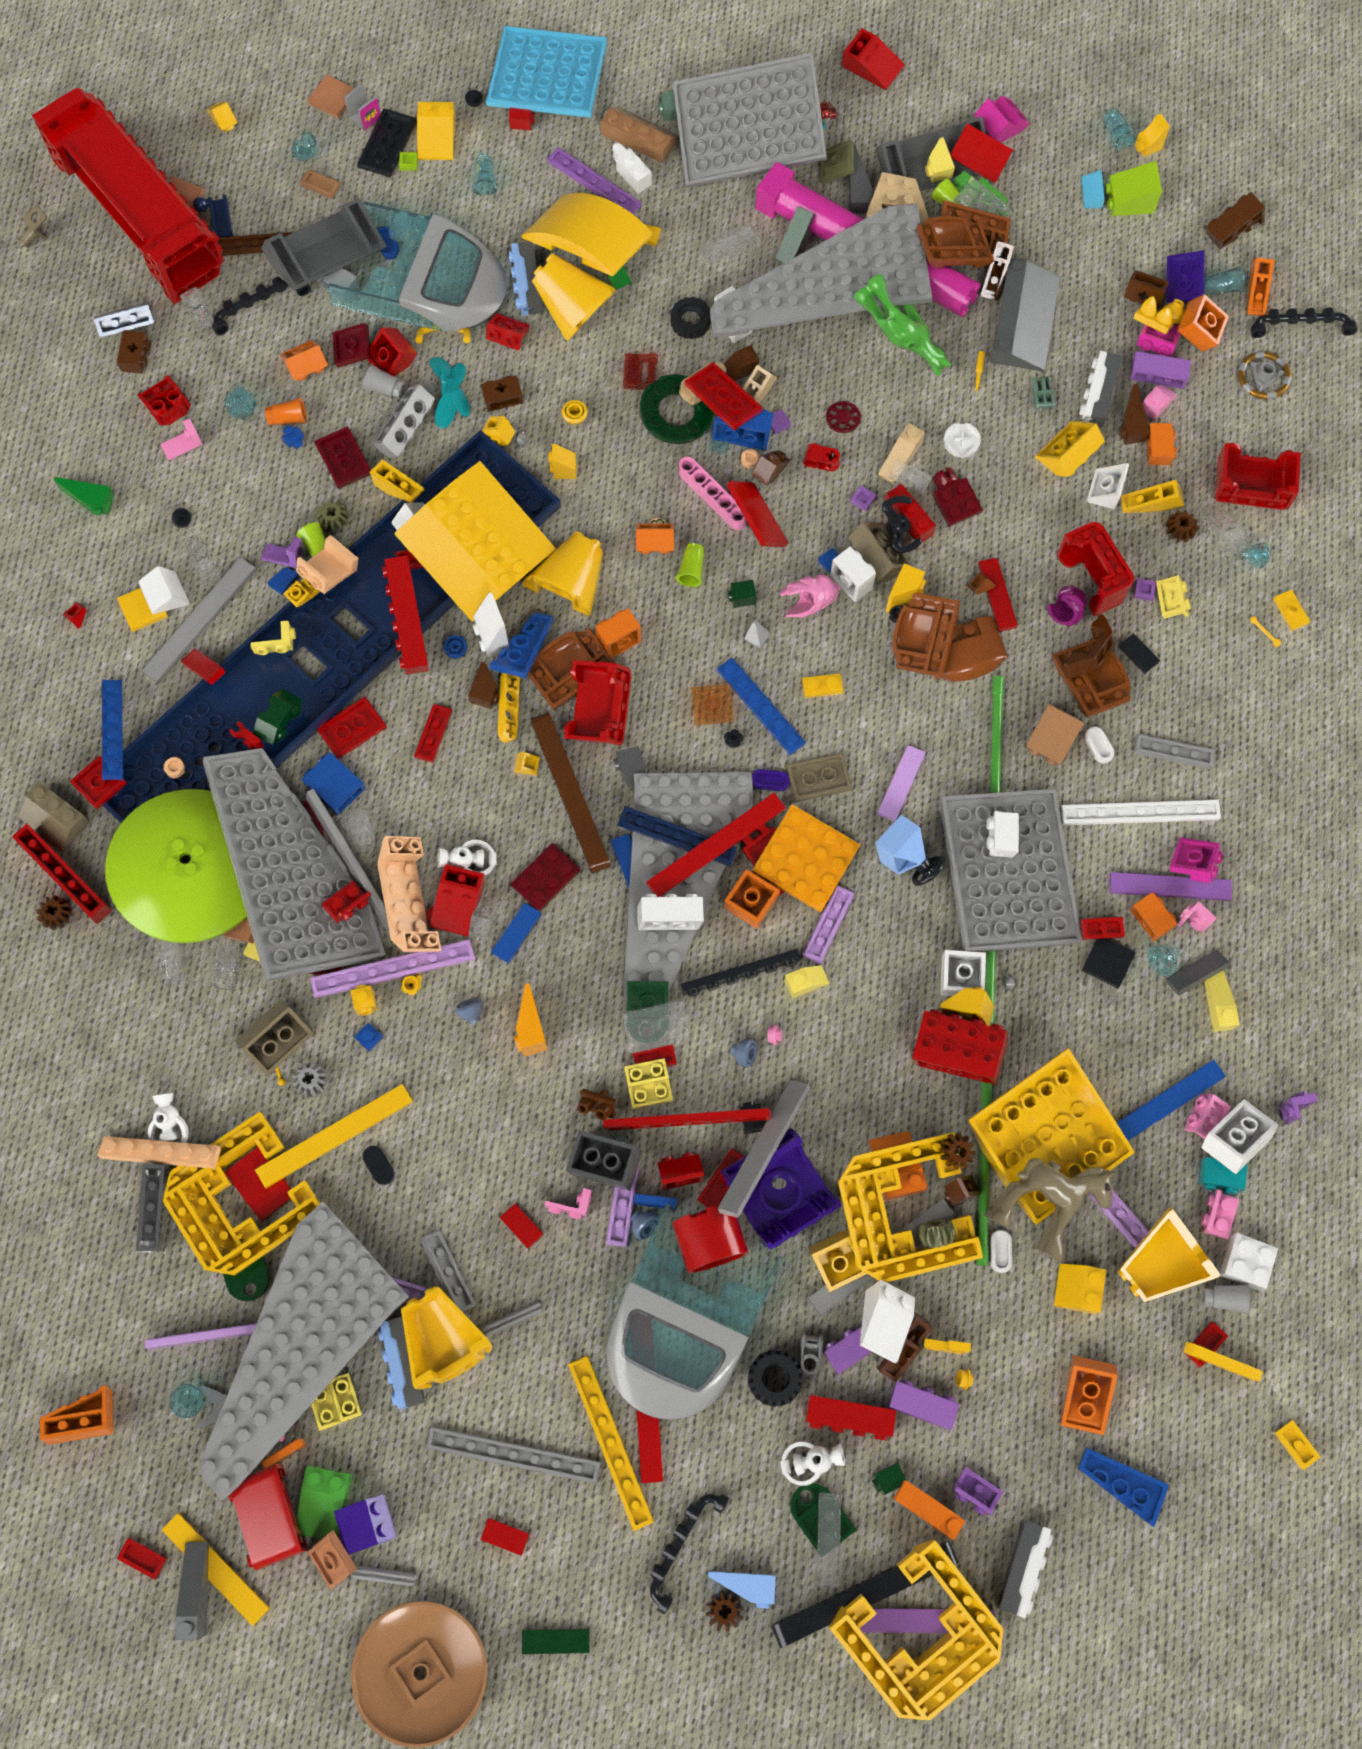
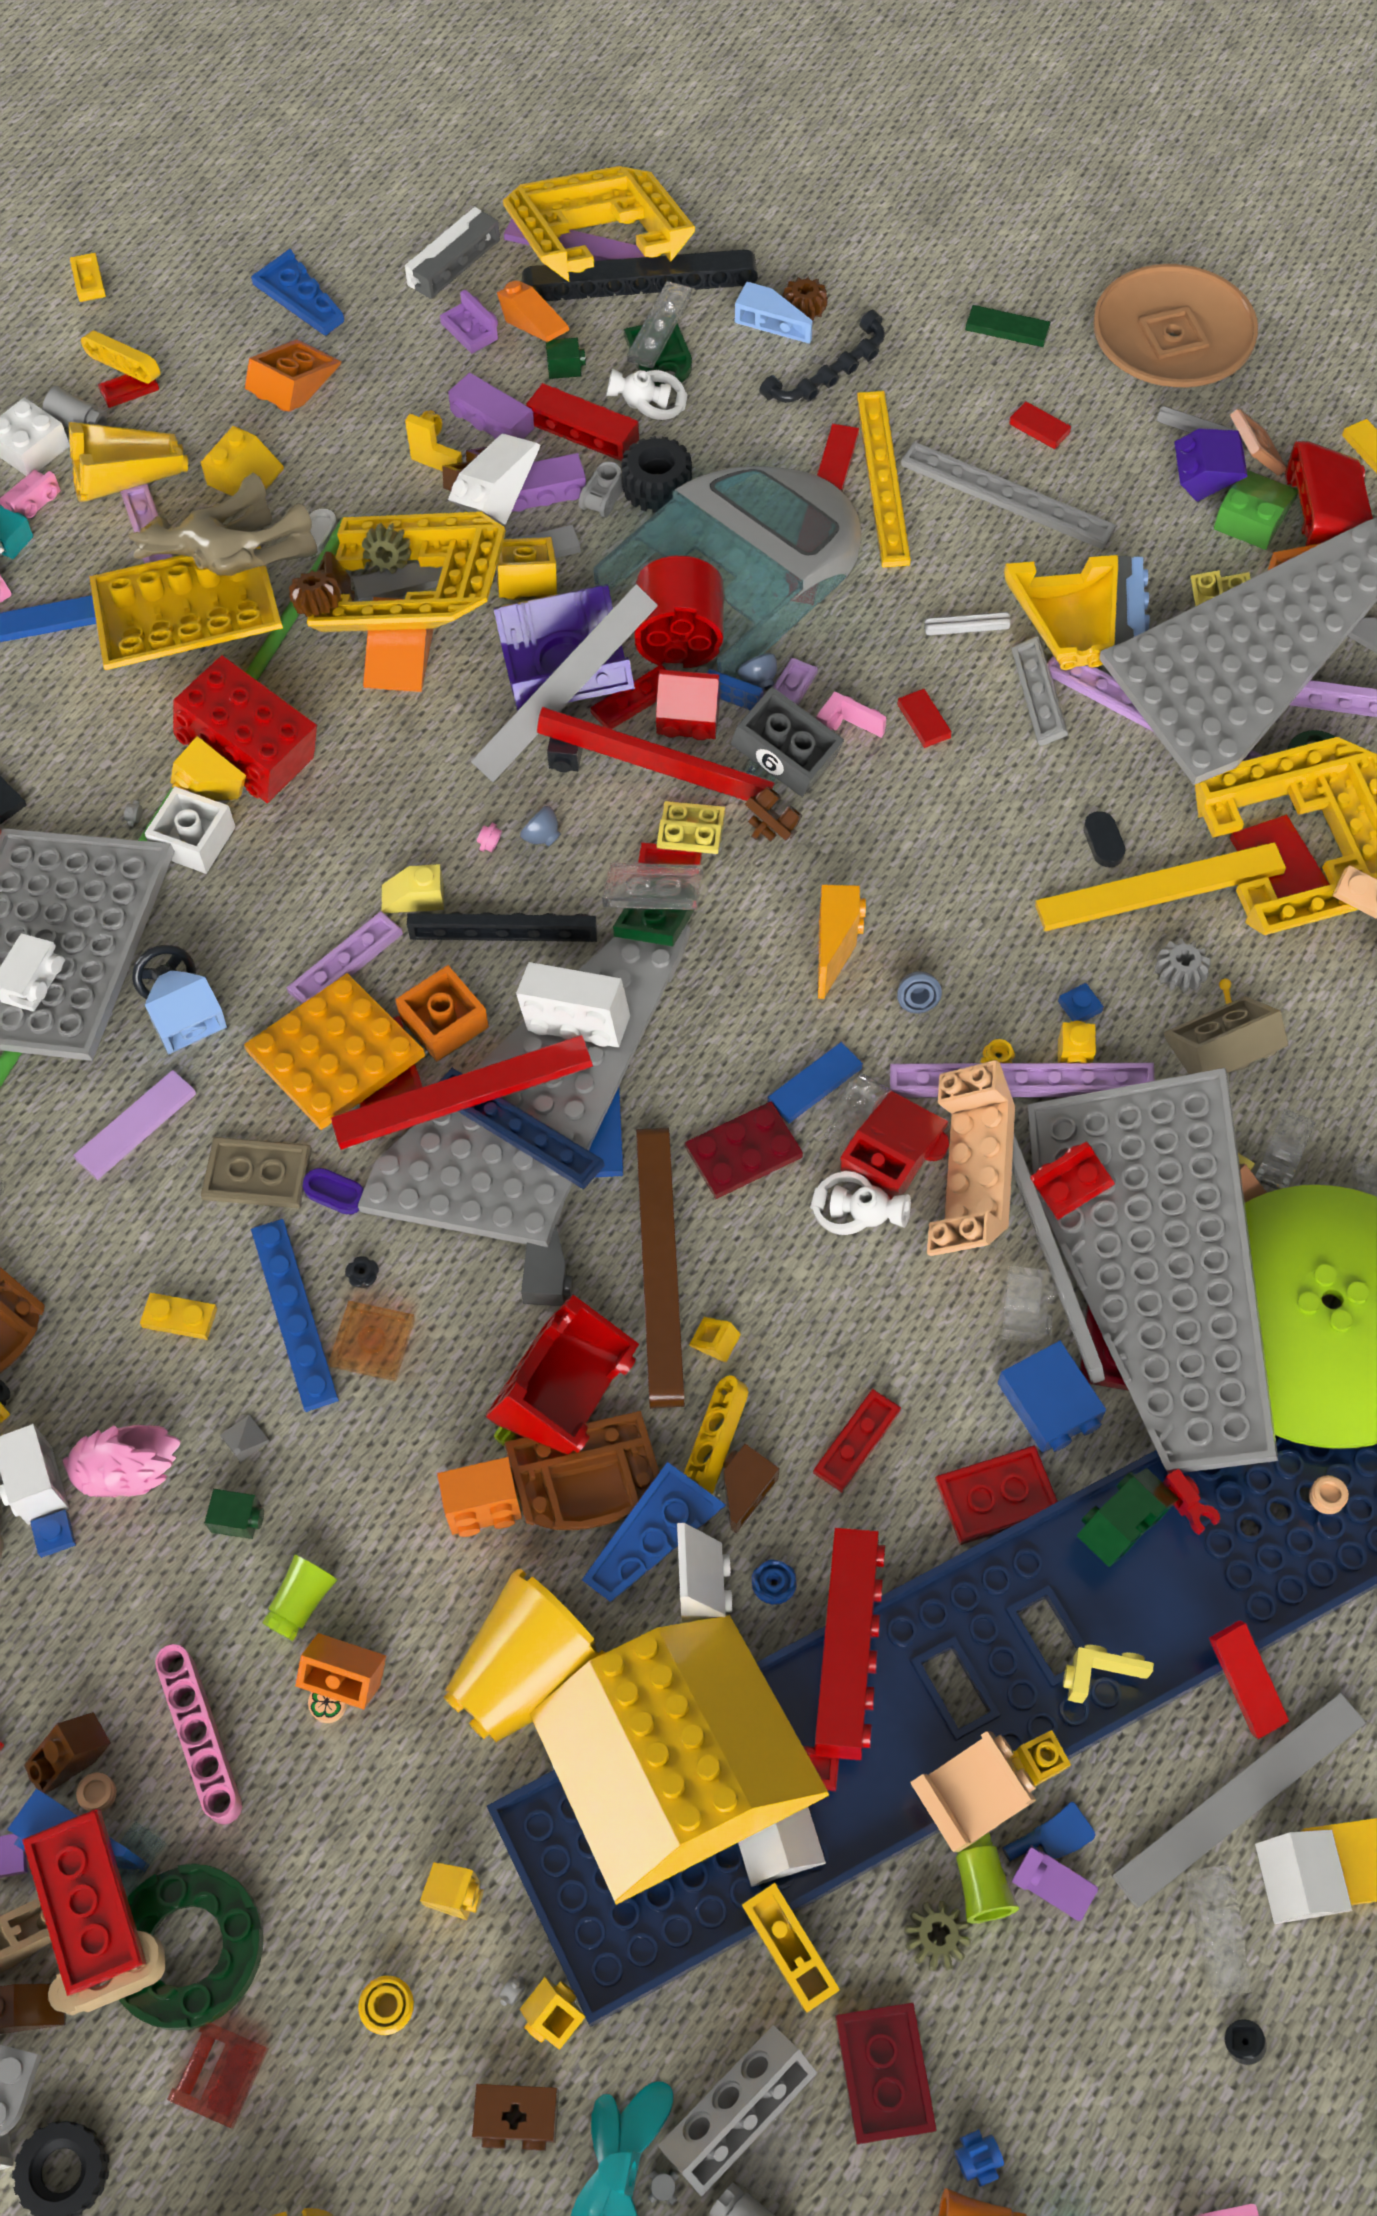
camera: 160 degrees left, 10 degrees down
red tile [727,481,789,547] -> none

